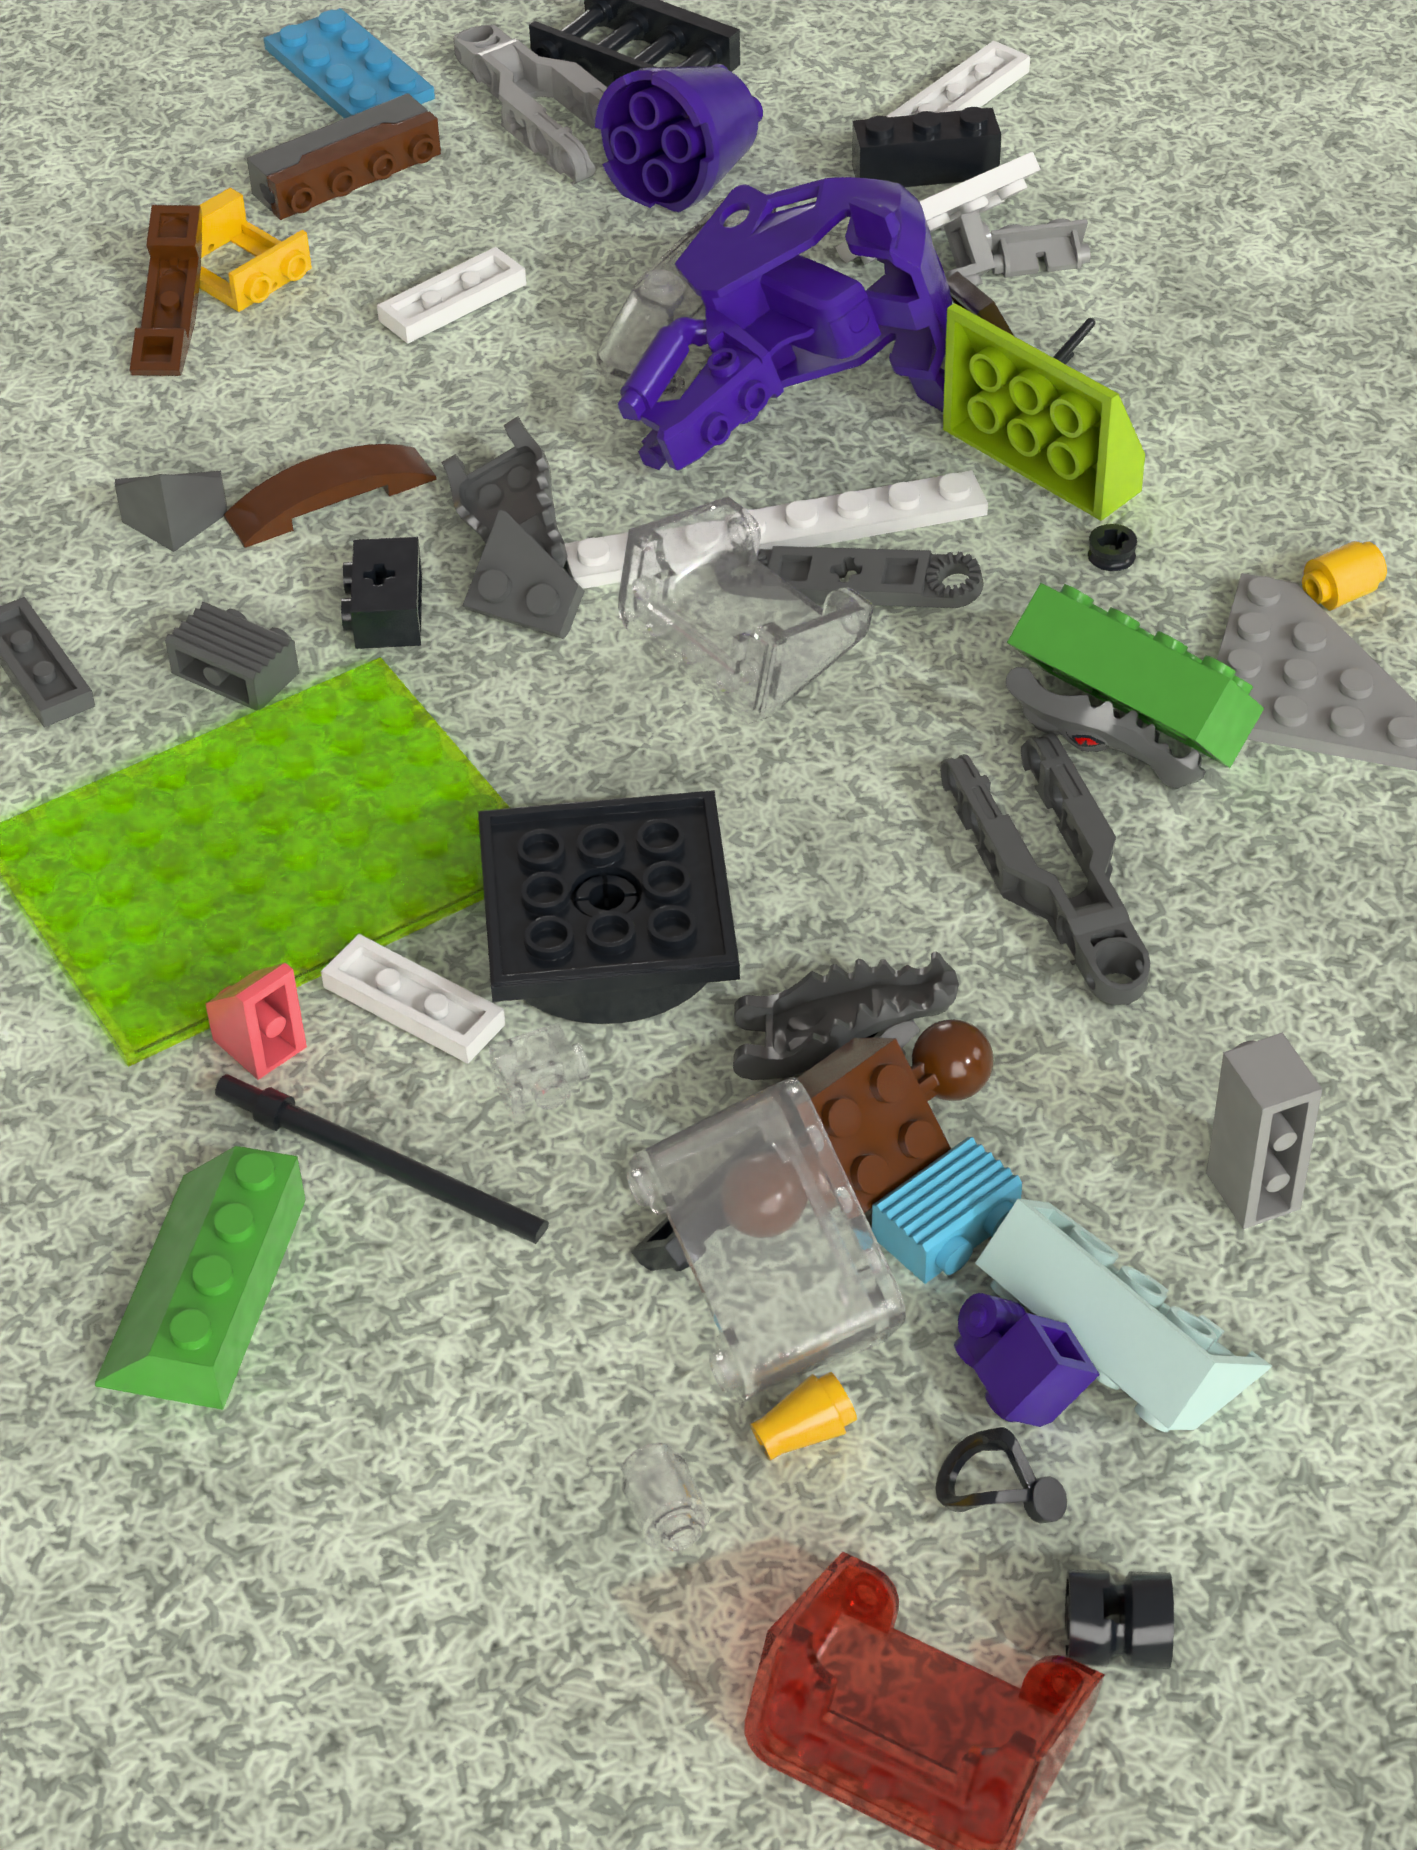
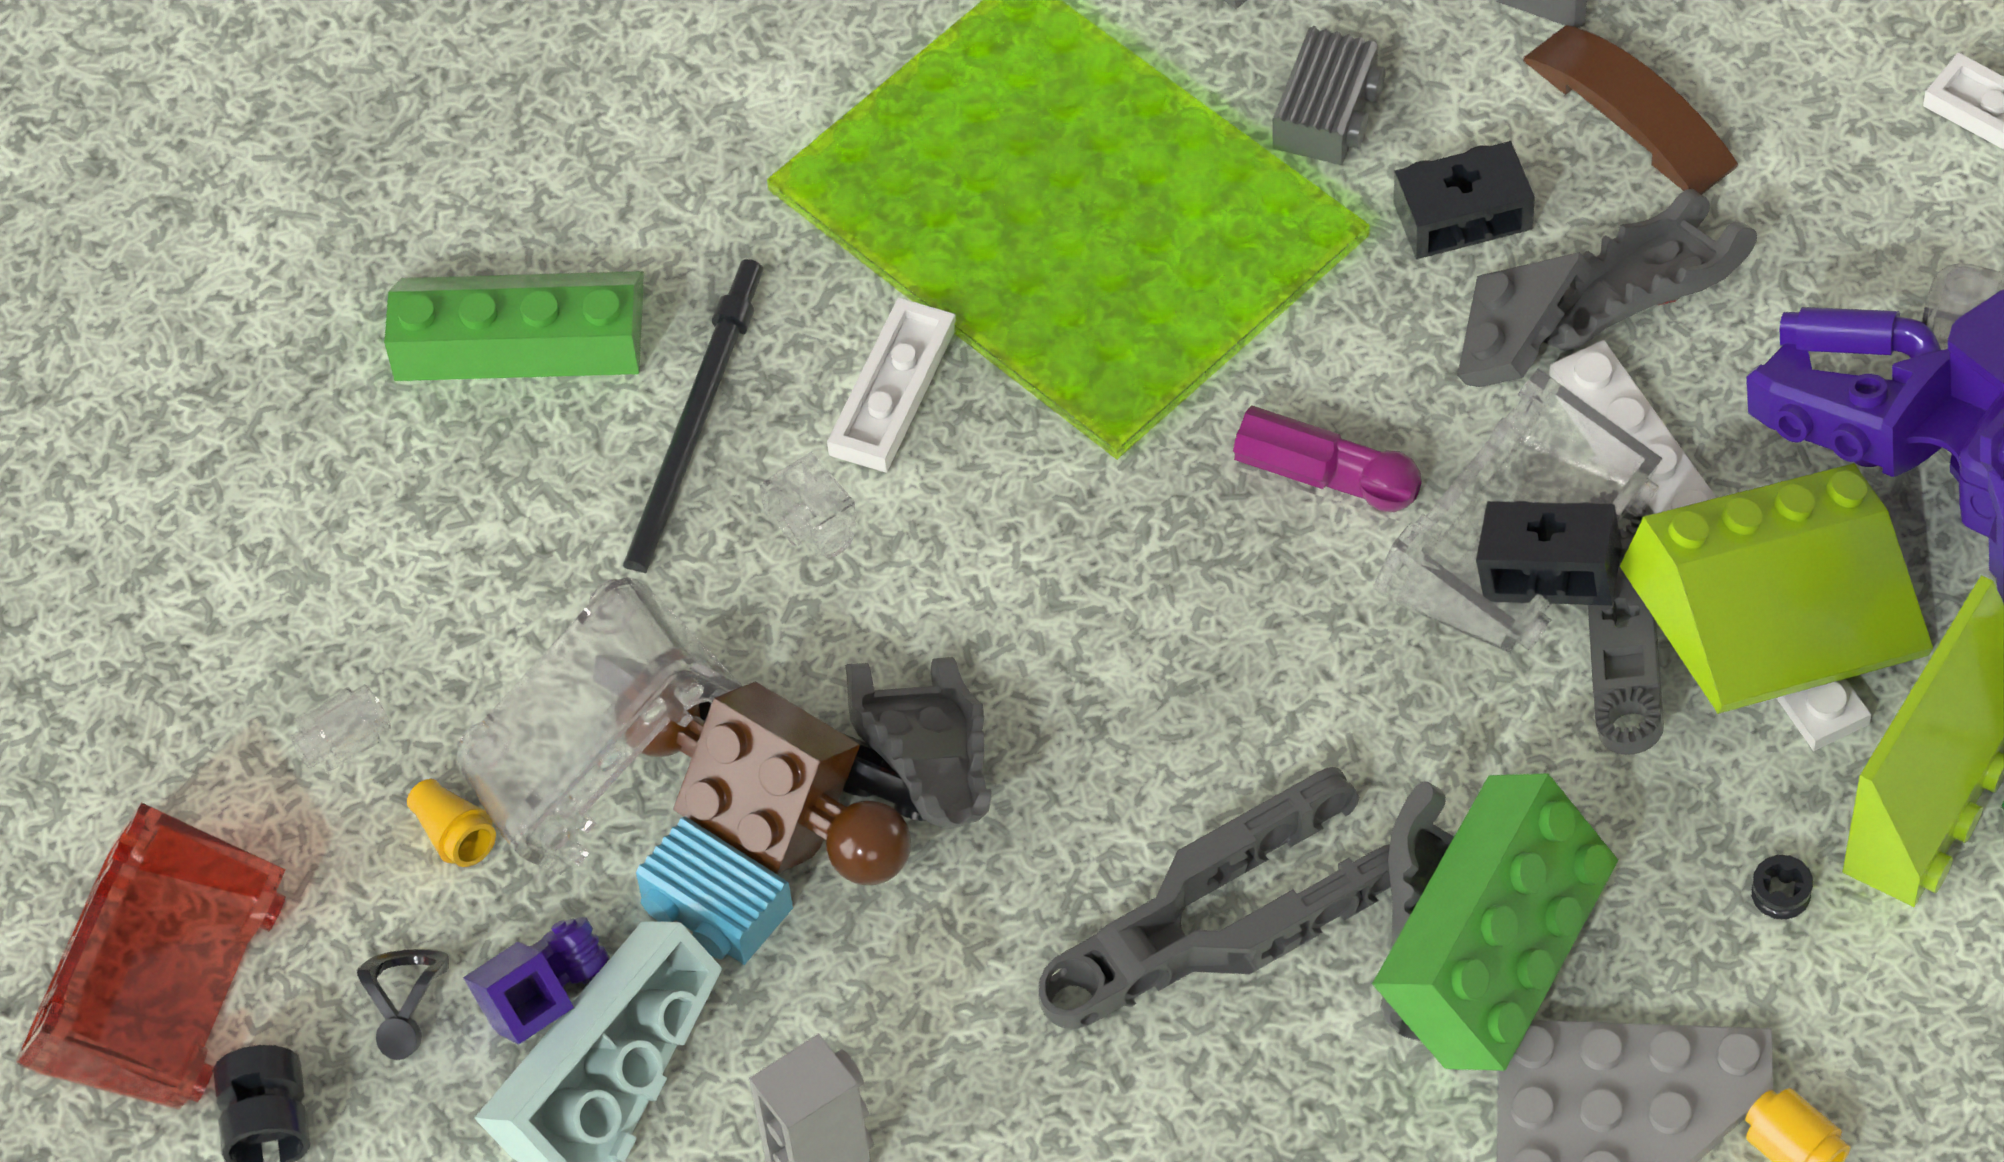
camera: 80 degrees right, 10 degrees up
coral slope [205,963,307,1080] -> none
black piece [478,790,740,1024] -> none
none -> magenta piece [1233,405,1422,513]
none -> black brick [1476,501,1622,605]
none -> lime slope [1620,463,1933,714]

